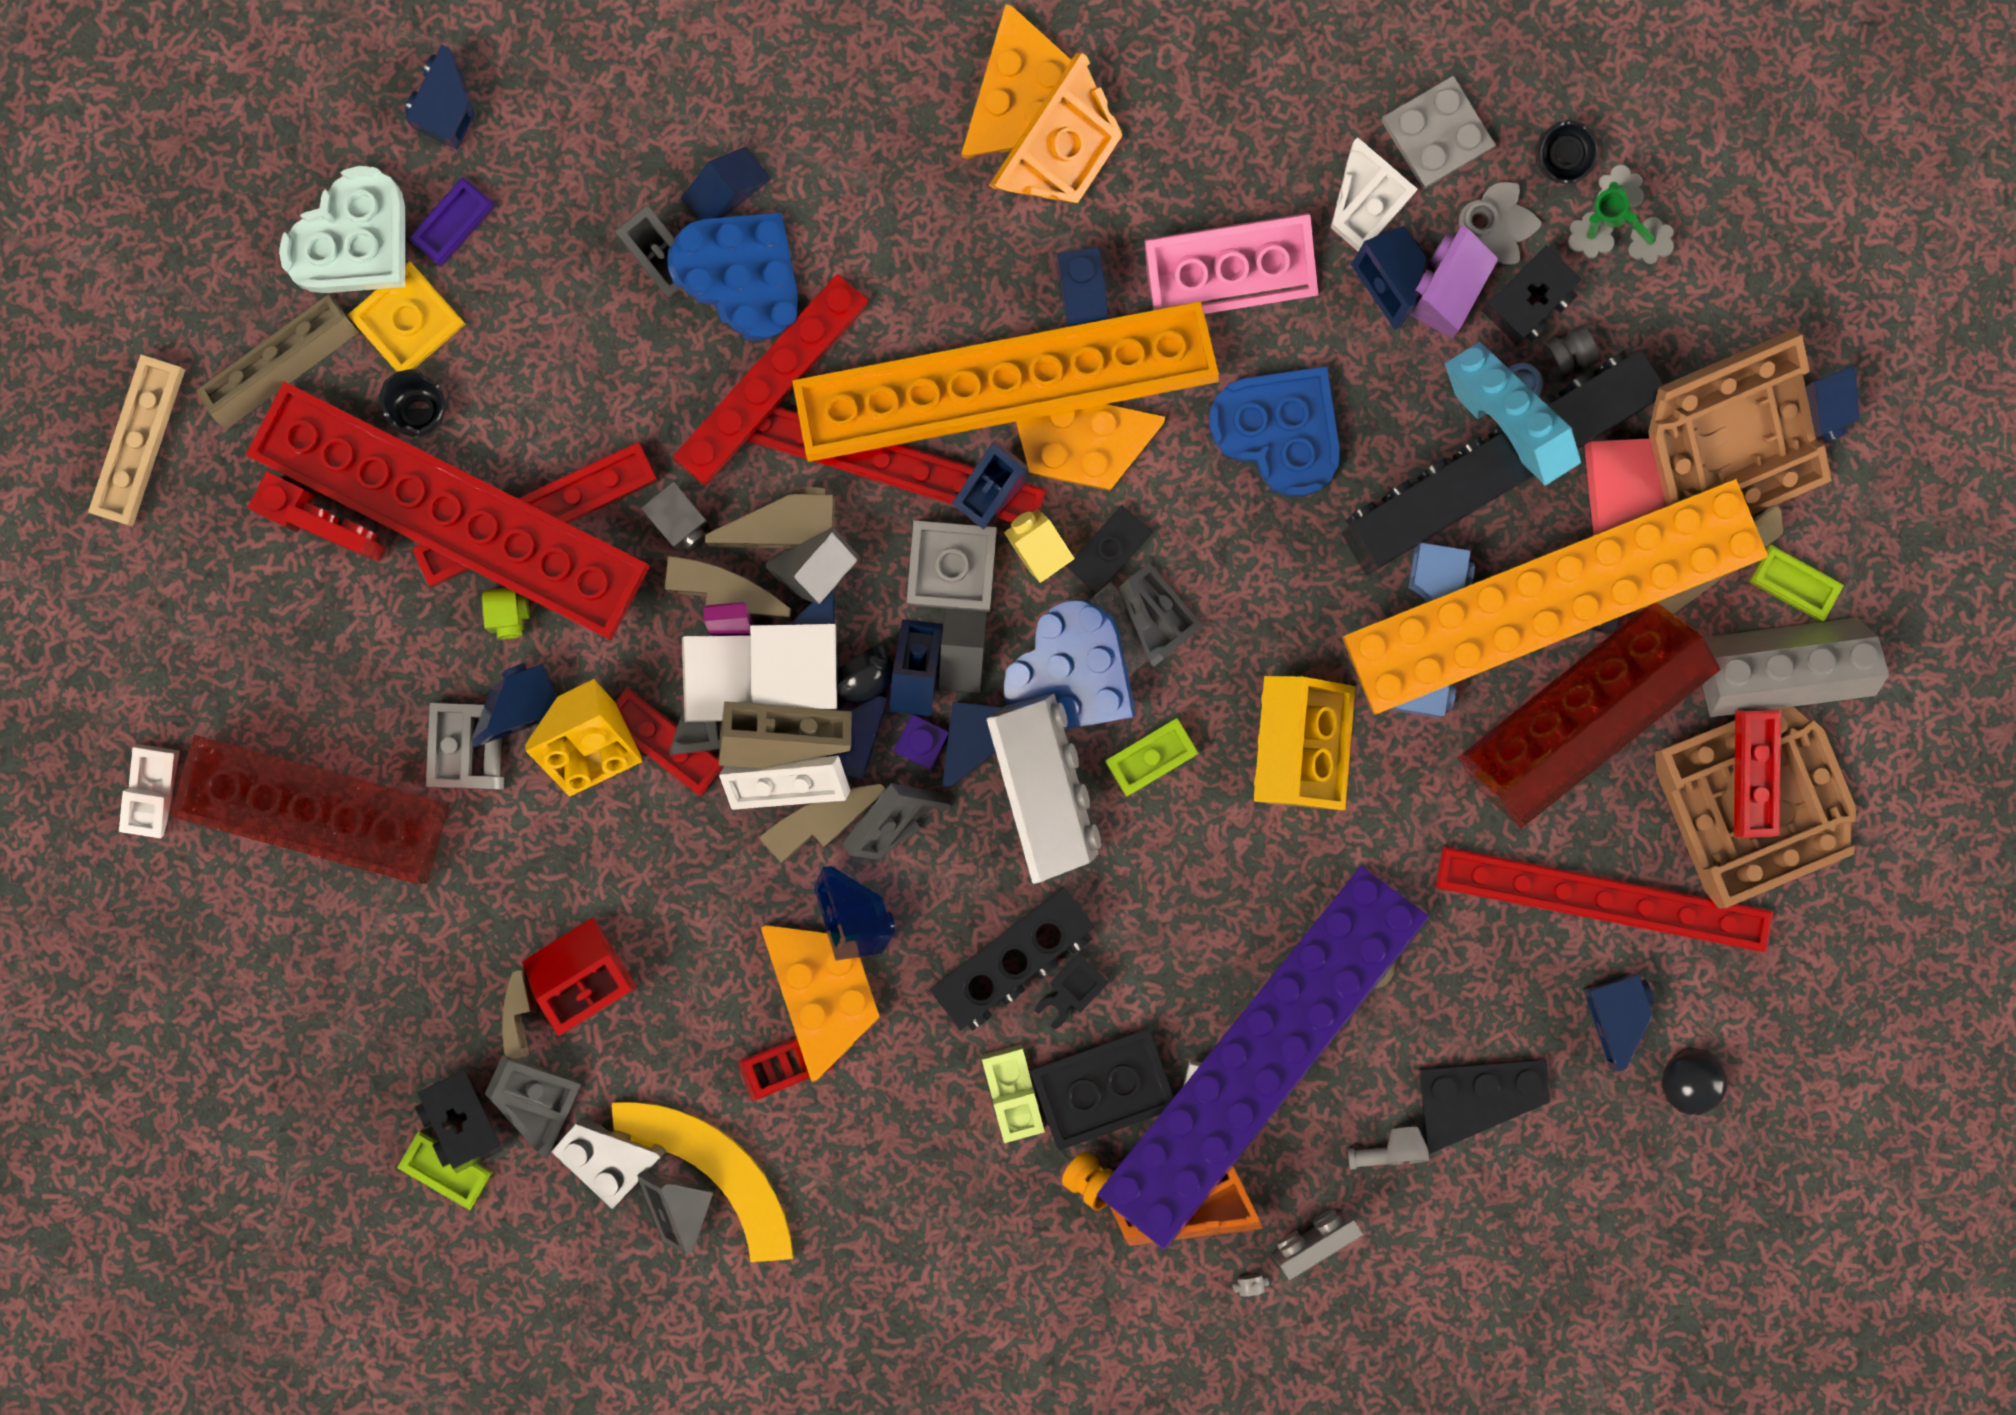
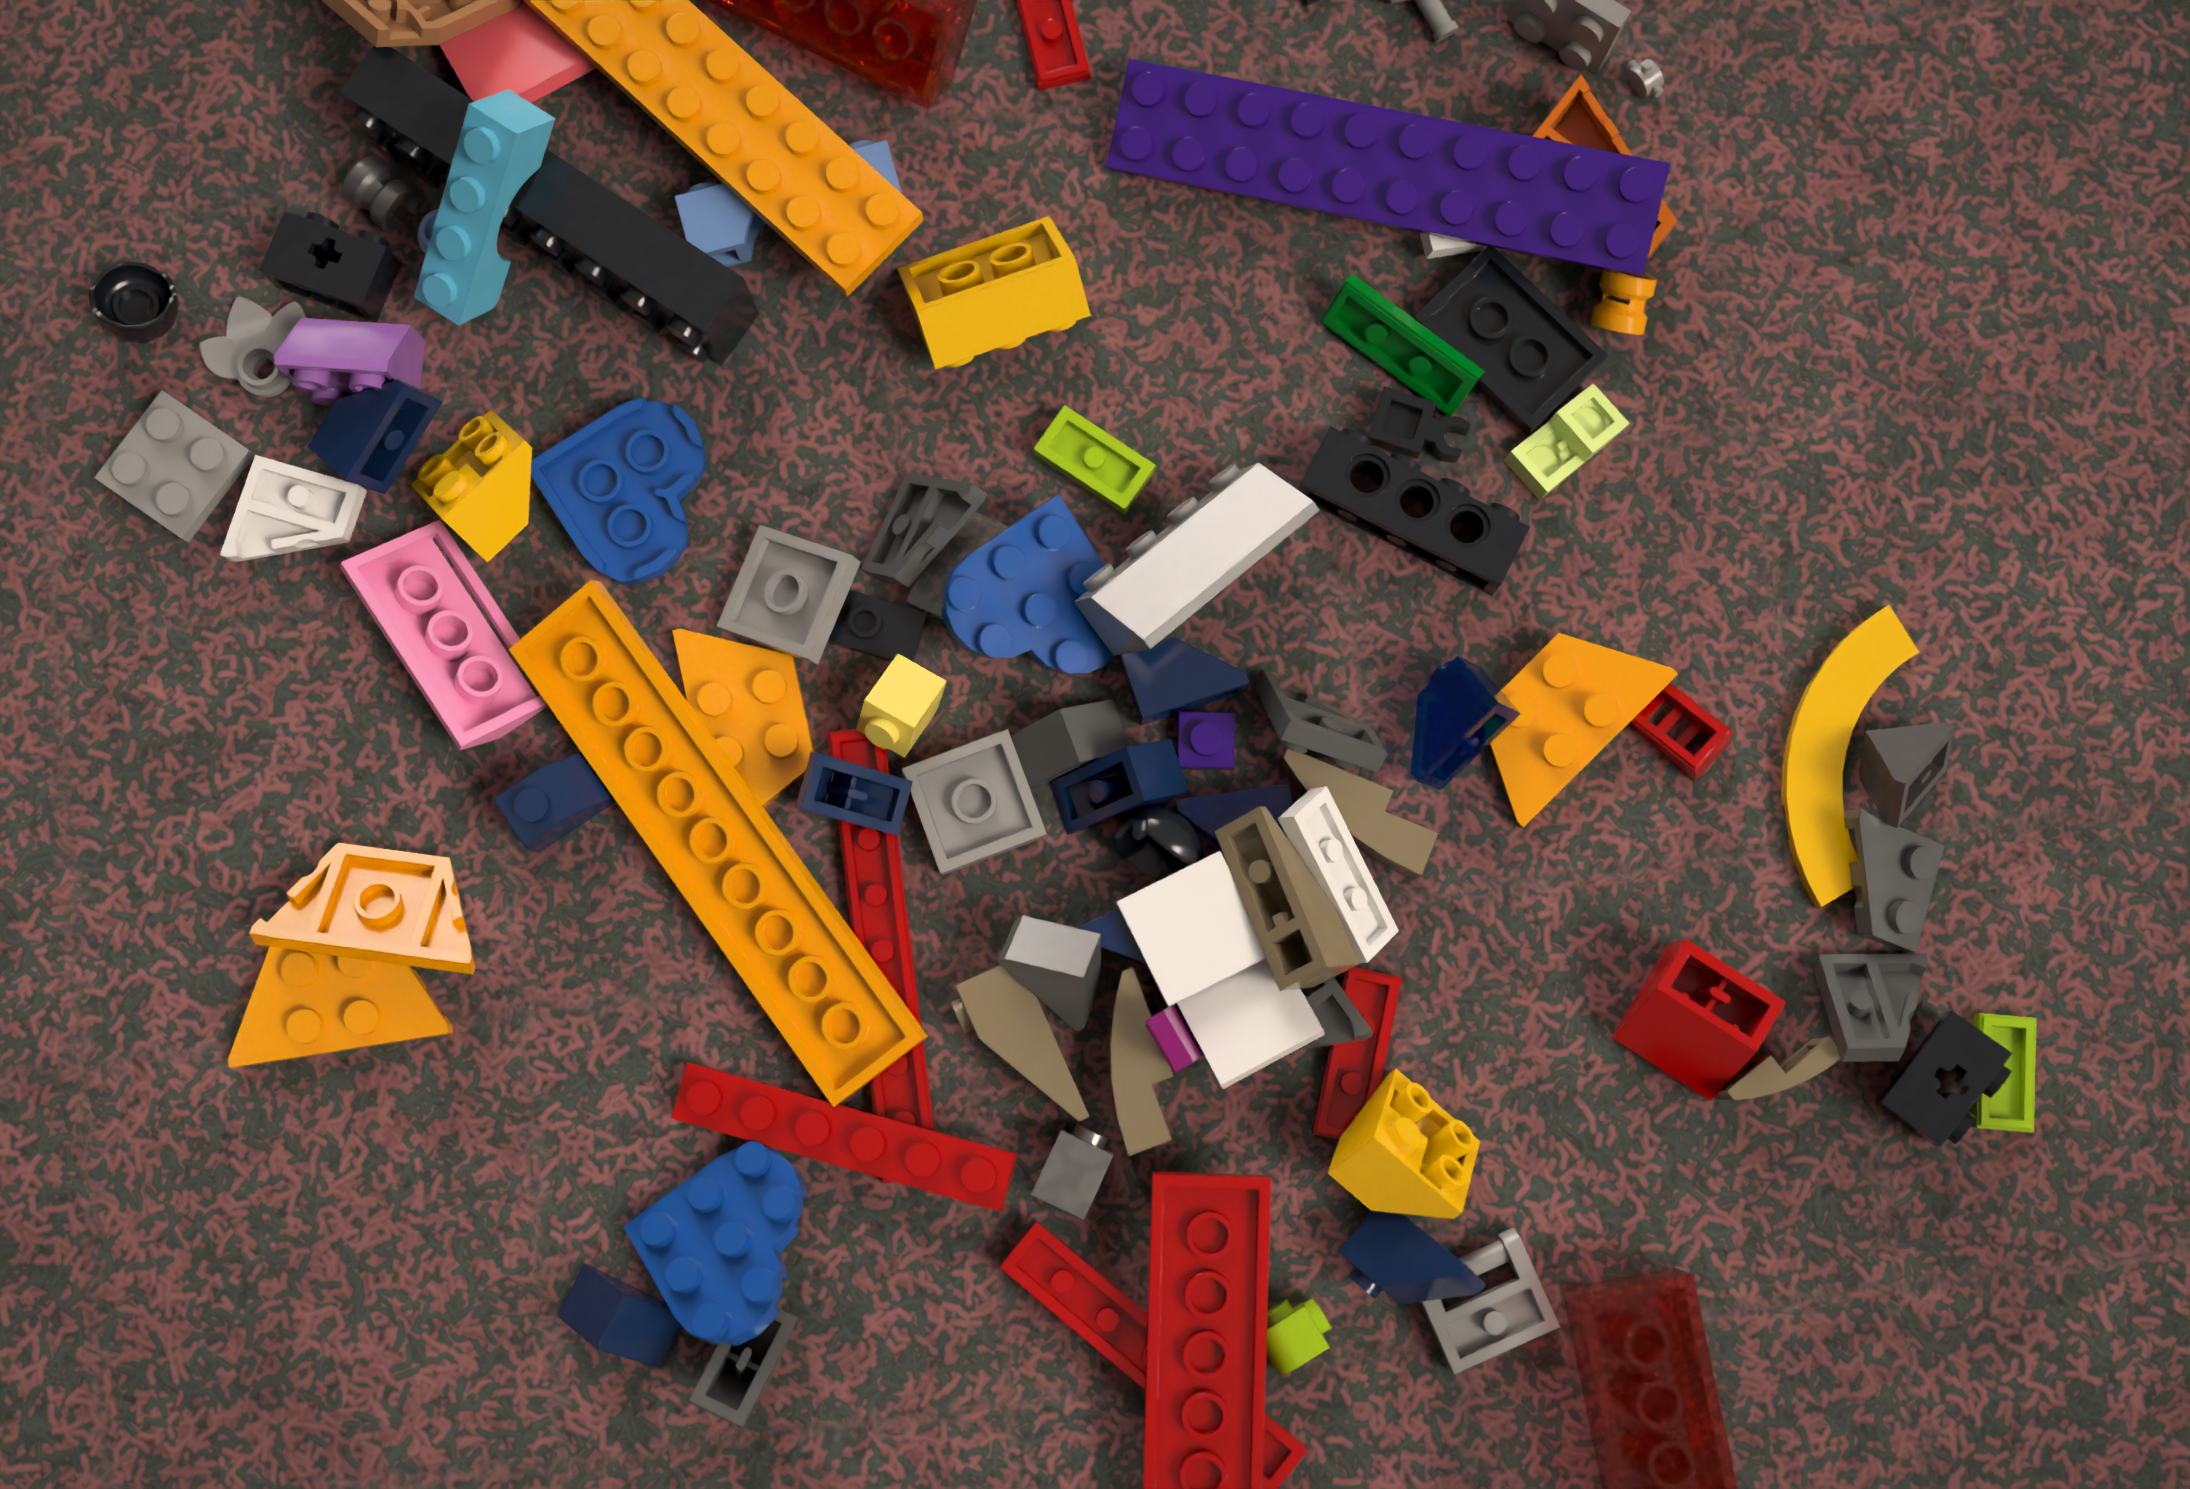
camera: 115 degrees left, 5 degrees down
light grey plant [1568,165,1674,264] -> none
none -> yellow slope [411,409,532,563]
none -> light grey plate [717,525,861,665]
none -> green tile [1320,274,1485,417]

